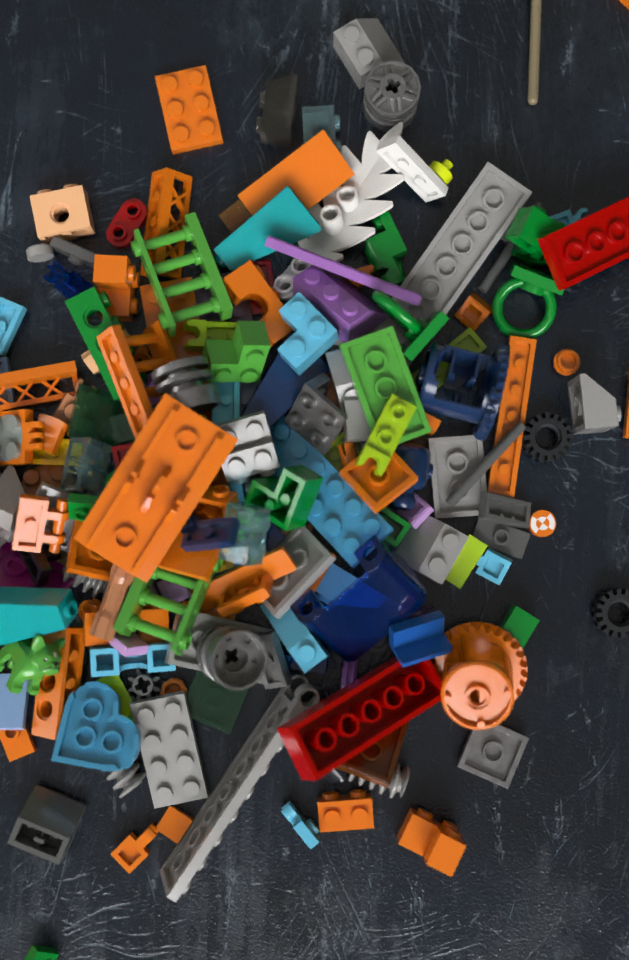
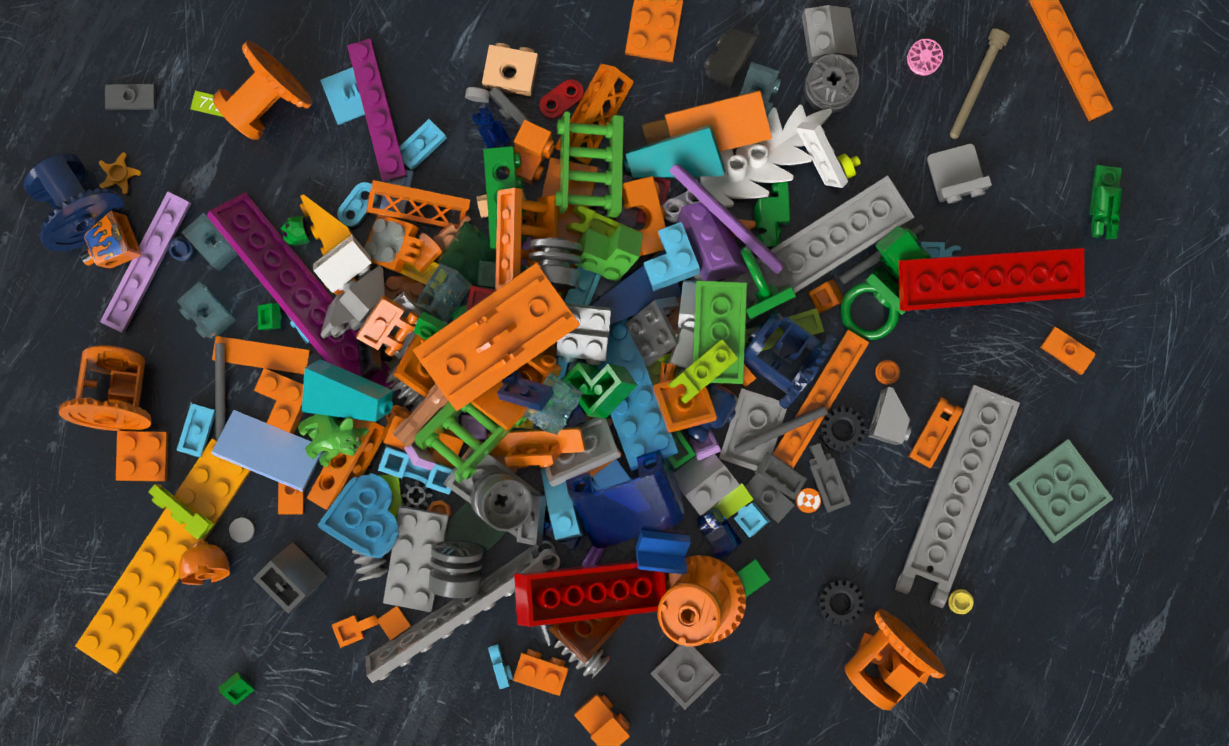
camera: 25 degrees right, 0 degrees up
none -> dark grey wheel [428,541,483,598]
none -> clear blue leg [697,507,742,559]
none -> dark grey hinge [809,443,851,513]
none -> bright pink wheel [907,39,943,76]
none -> light grey bracket [927,144,991,204]

